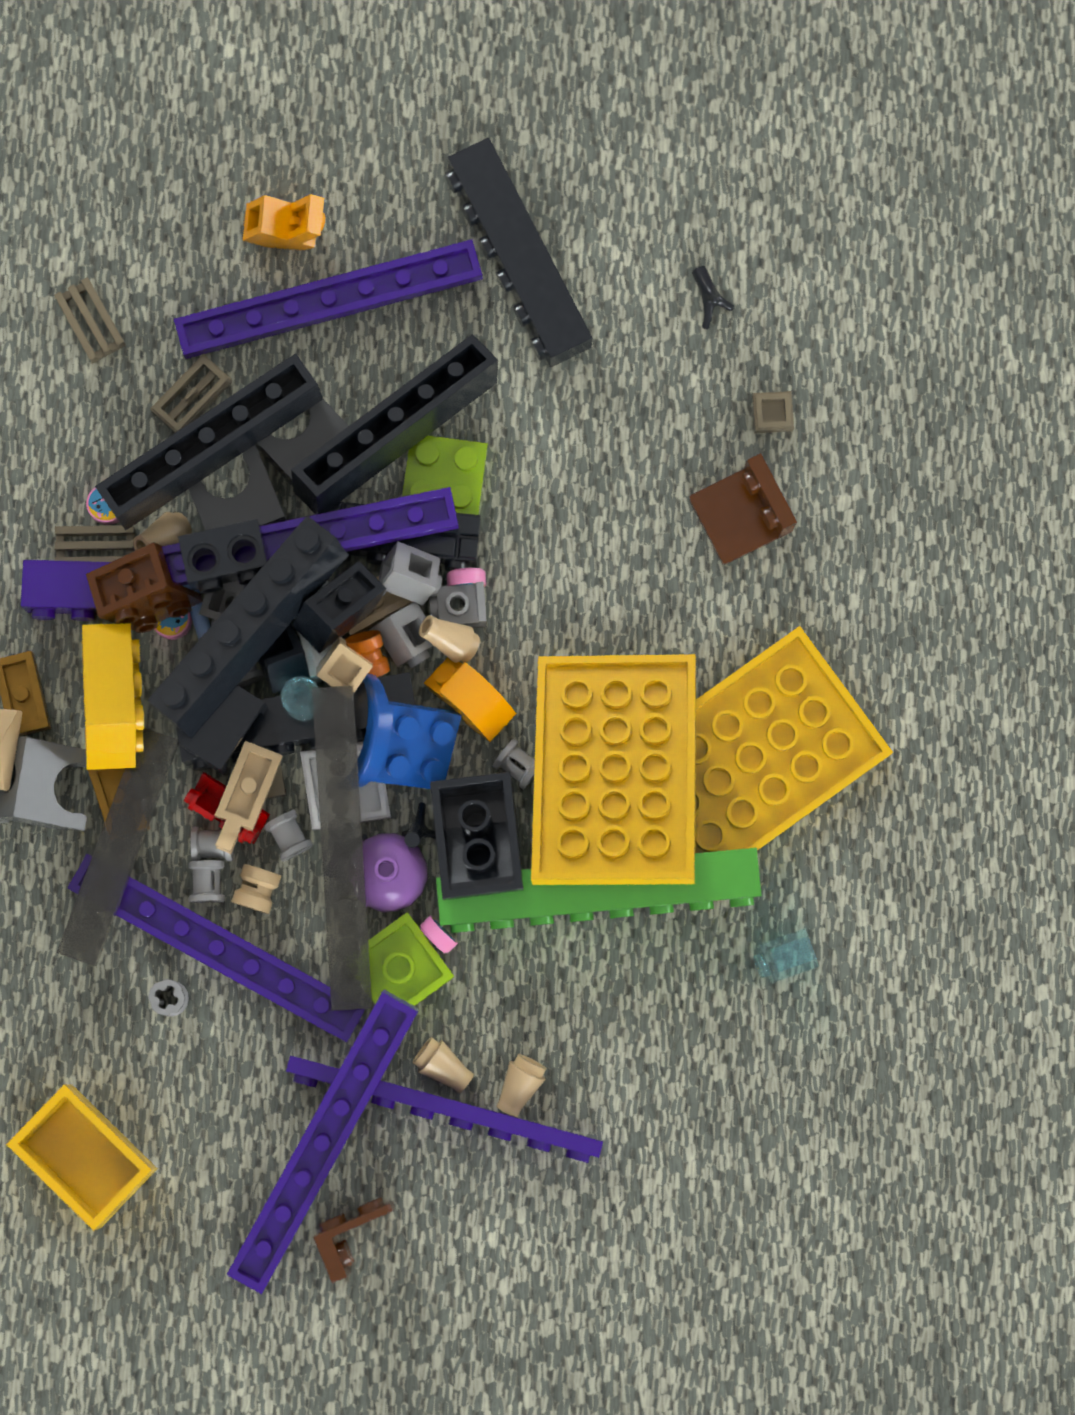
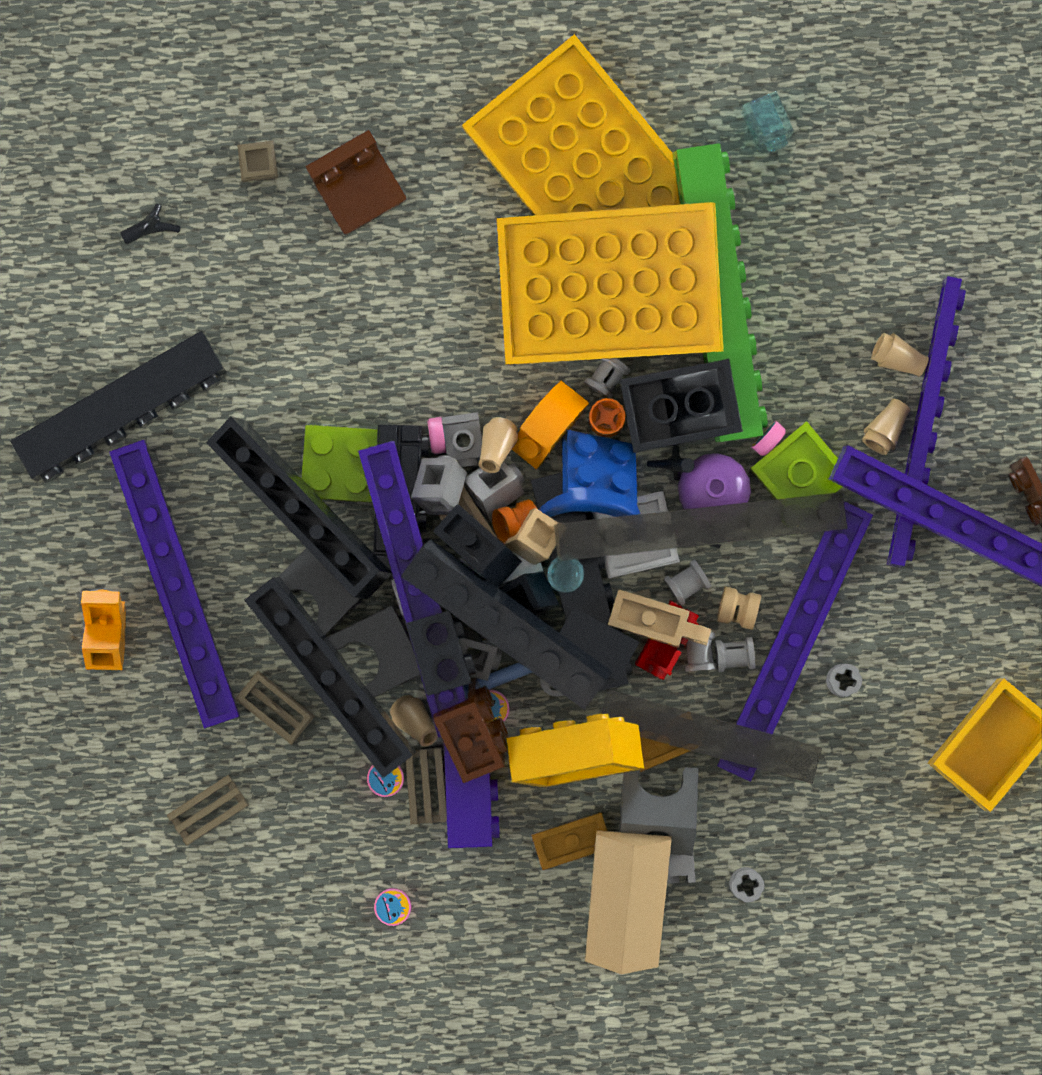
camera: 85 degrees left, 5 degrees up
none -> orange wheel [589,398,626,437]

